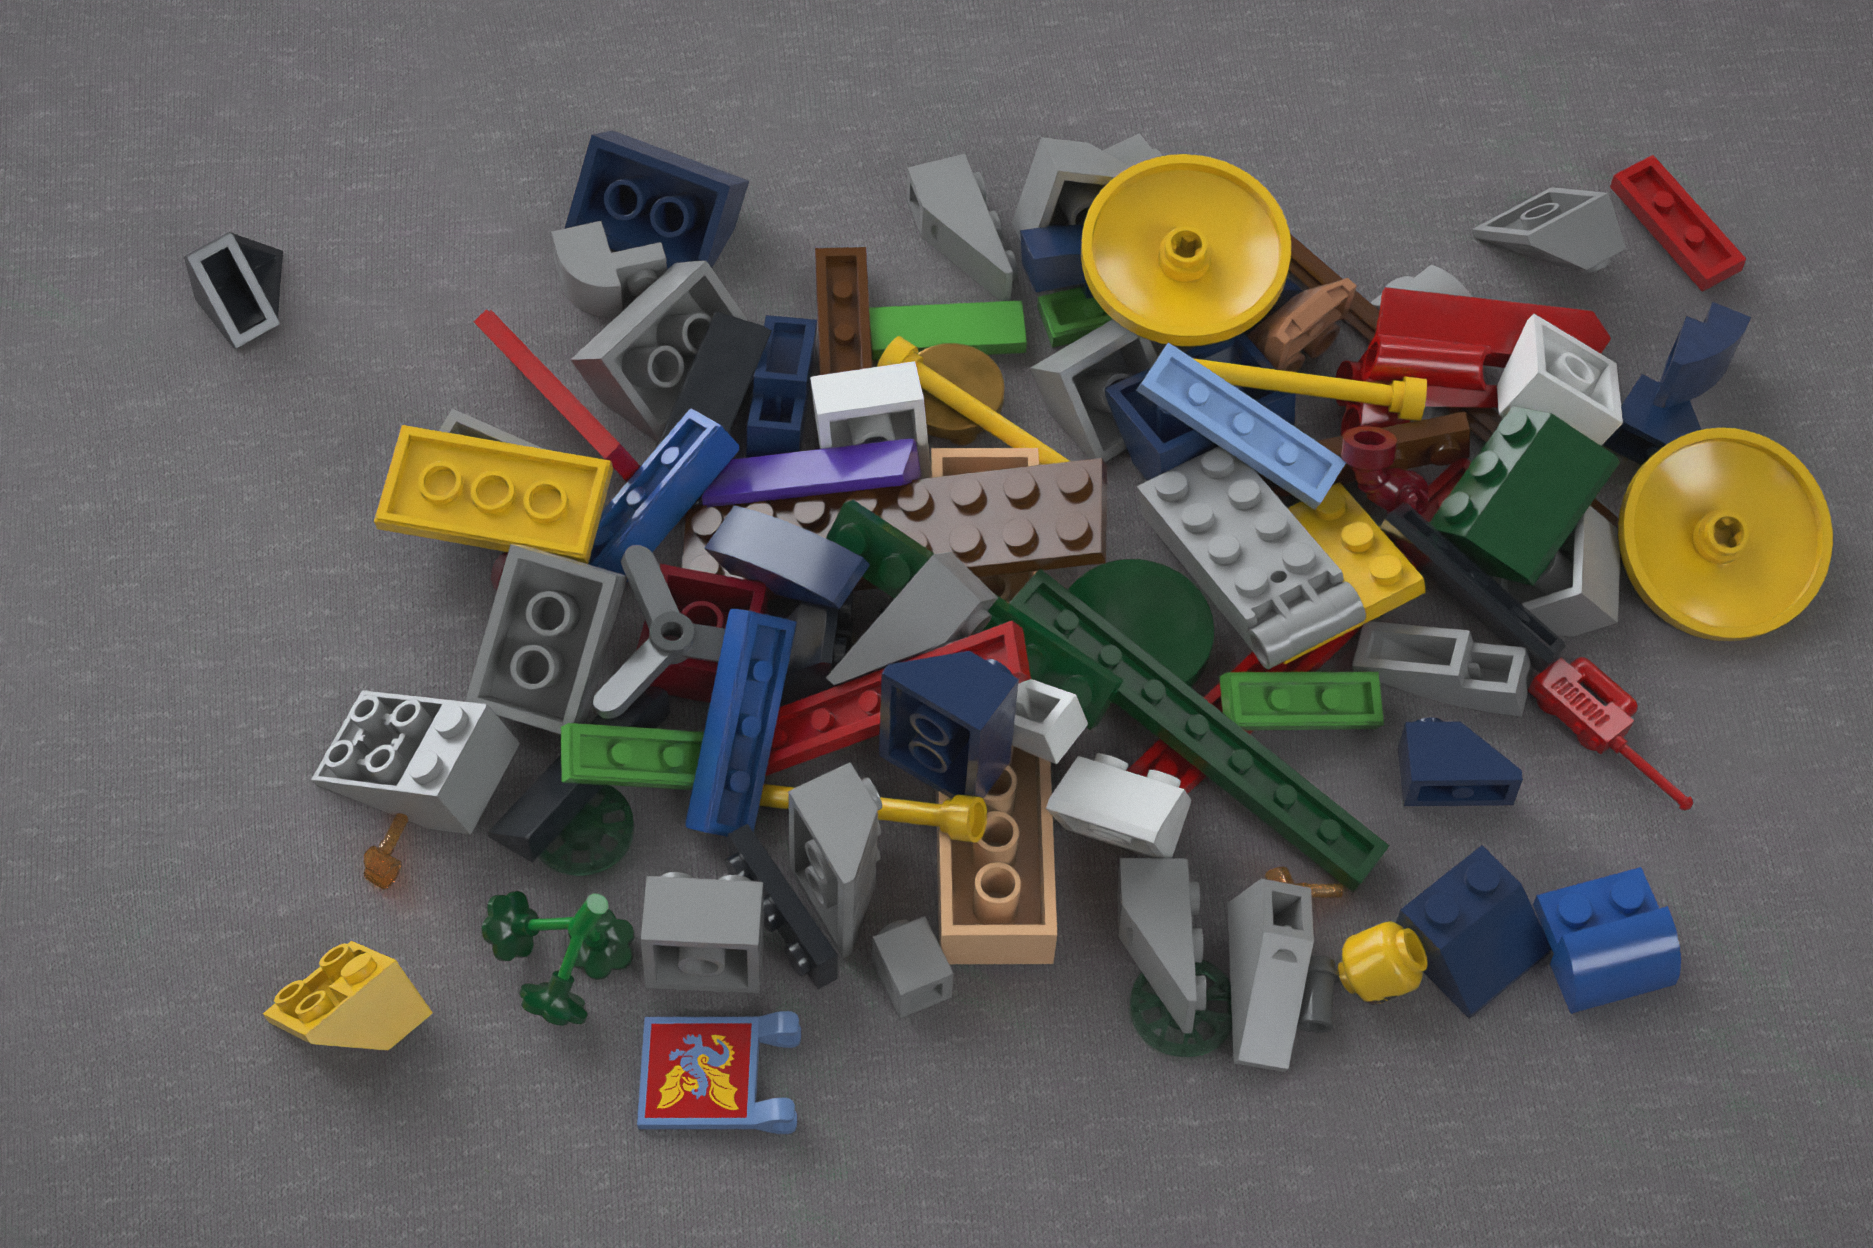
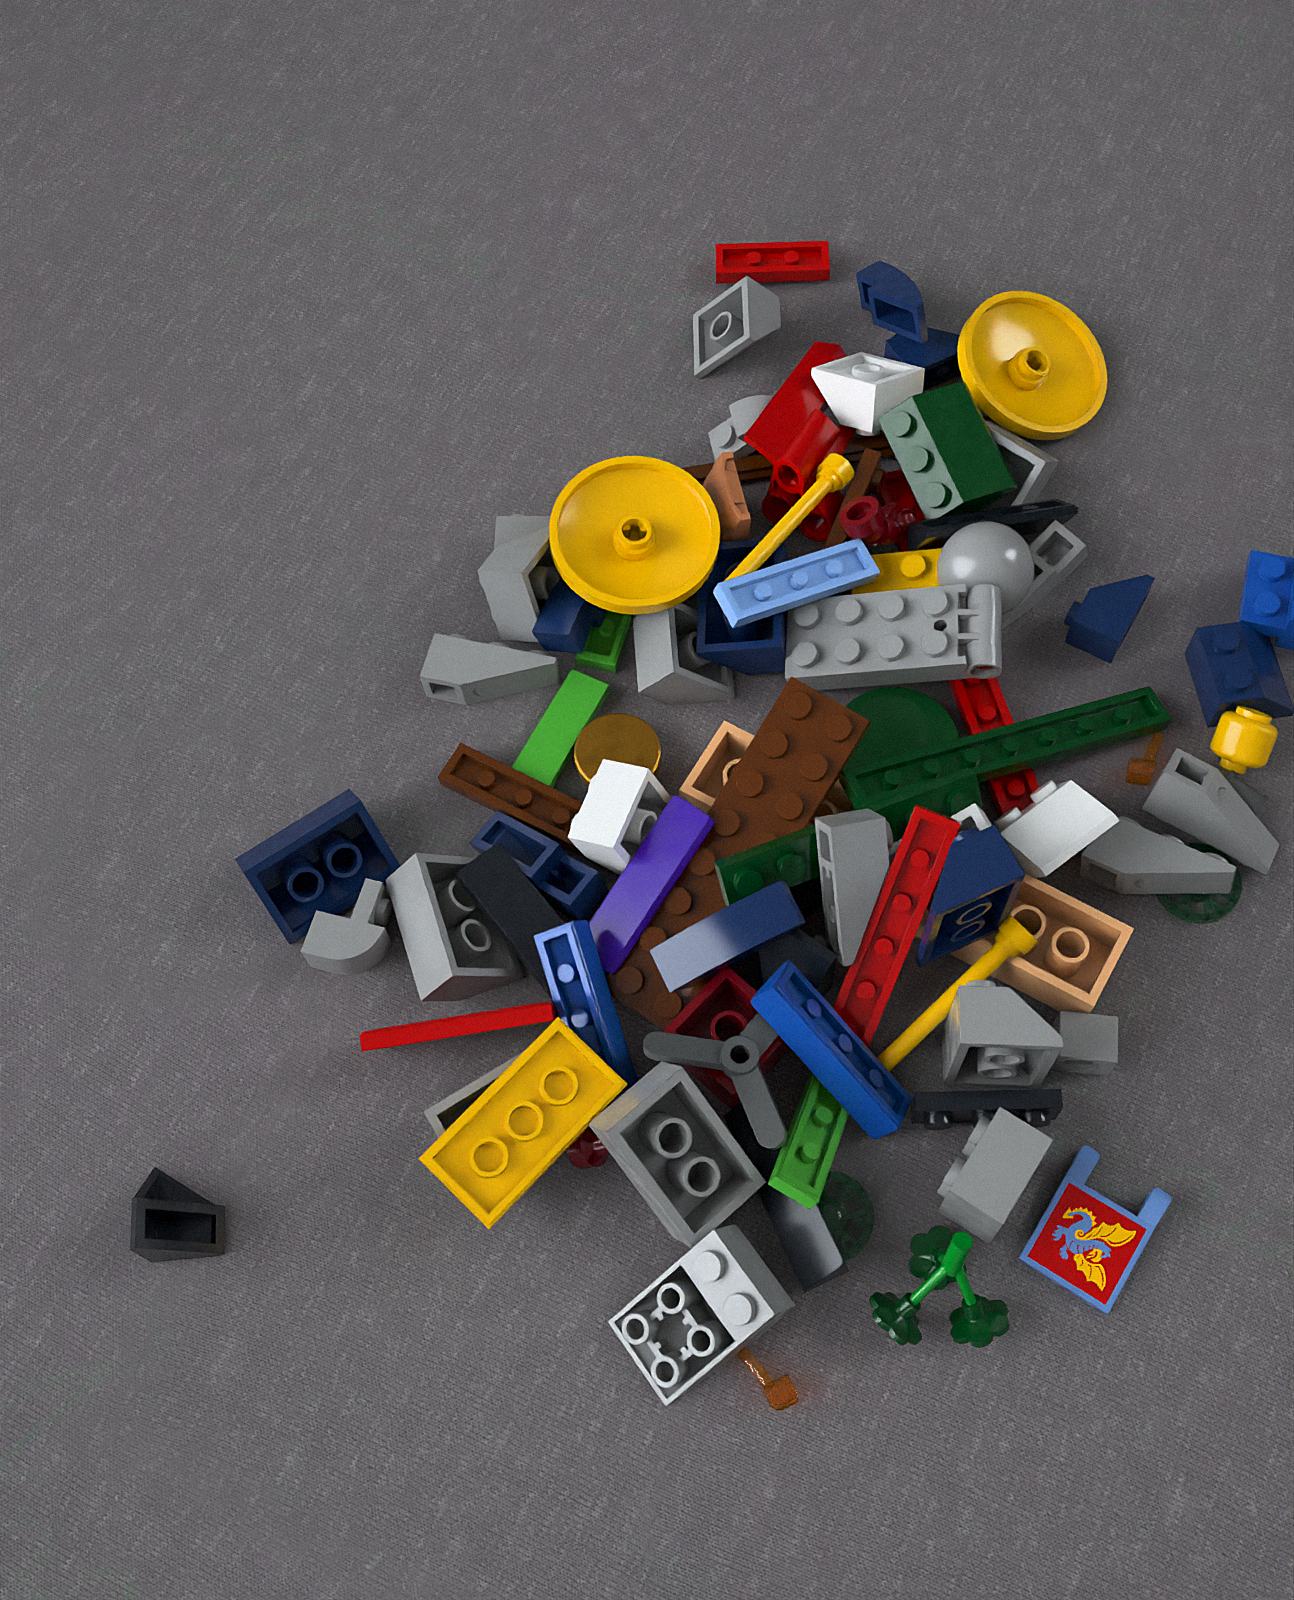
camera: 50 degrees left, 5 degrees up
yellow slope [263,941,433,1050] -> none
yellow piece [877,336,1070,465] -> none
bright green tile [1220,672,1384,731] -> none
red piece [1528,657,1693,811] -> none
none -> light grey piece [937,521,1034,615]

